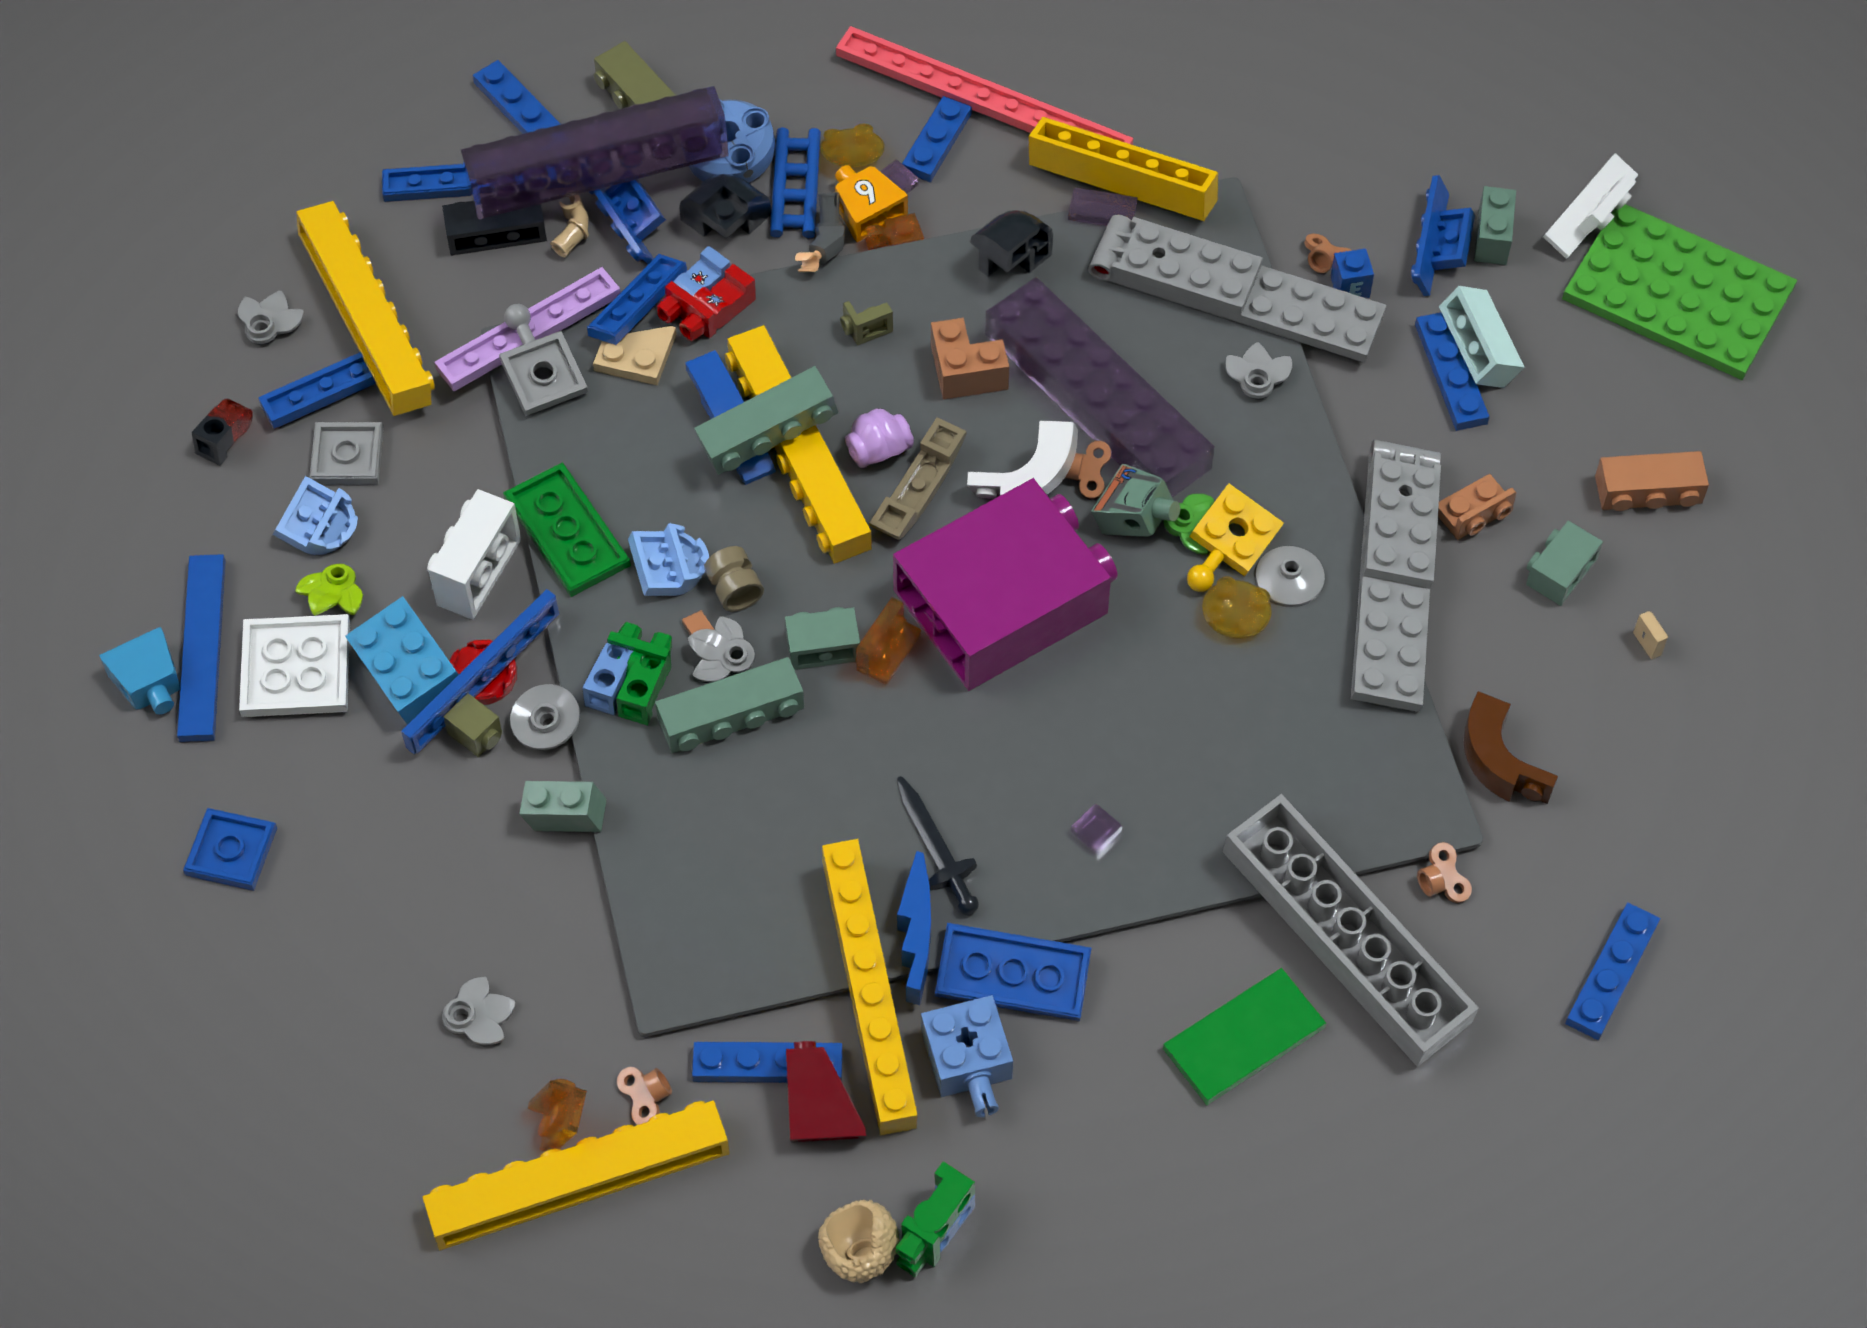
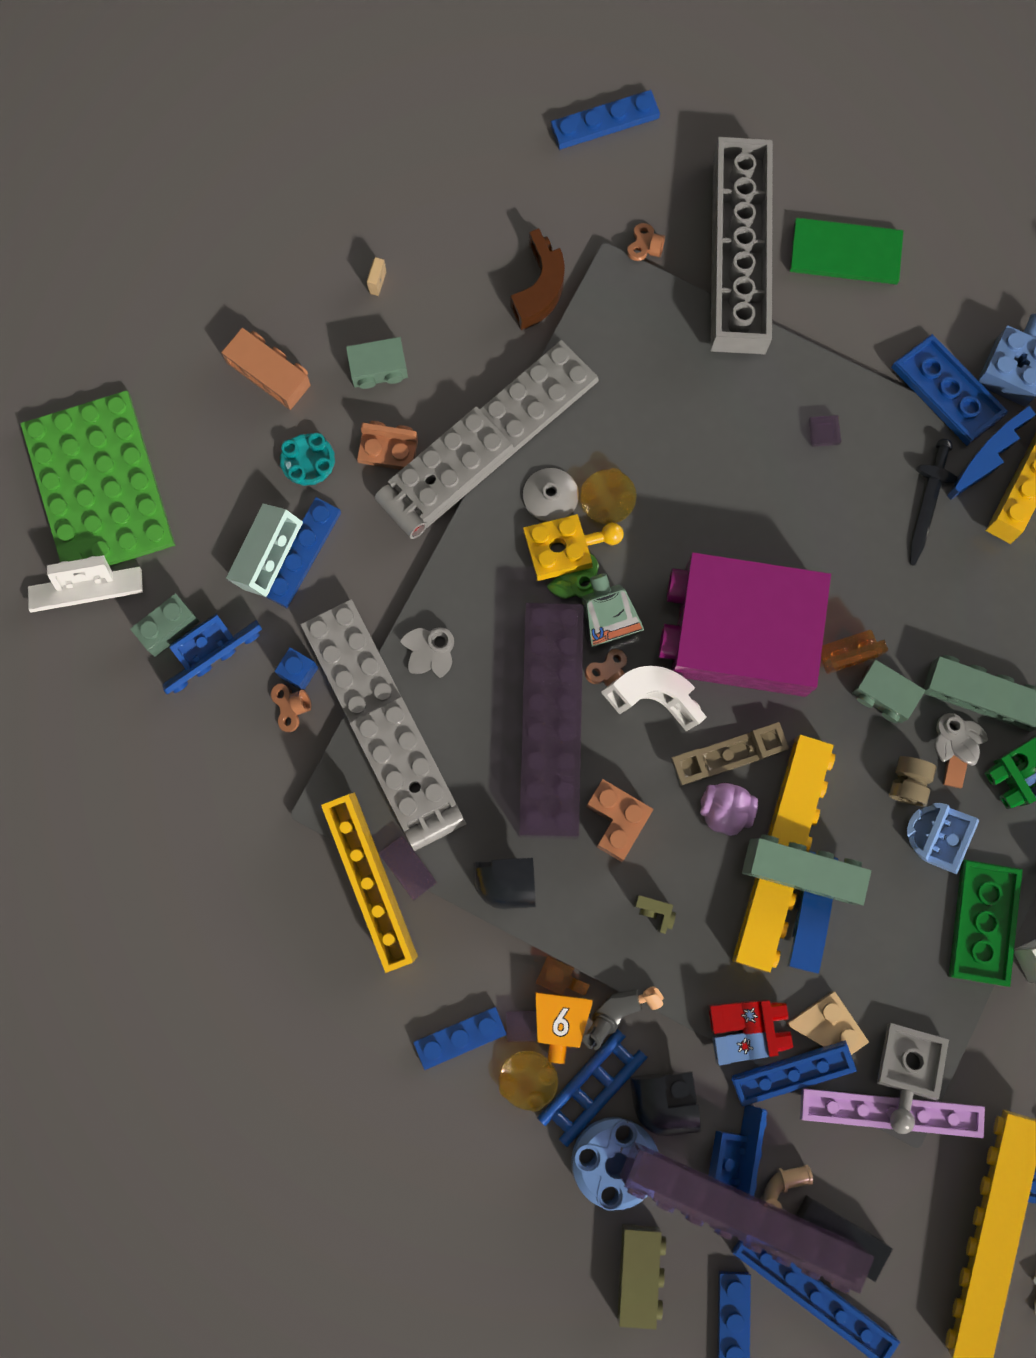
camera: 140 degrees left, 20 degrees up
coral plate [836,26,1133,145] -> none
none -> teal dish [280,433,335,486]

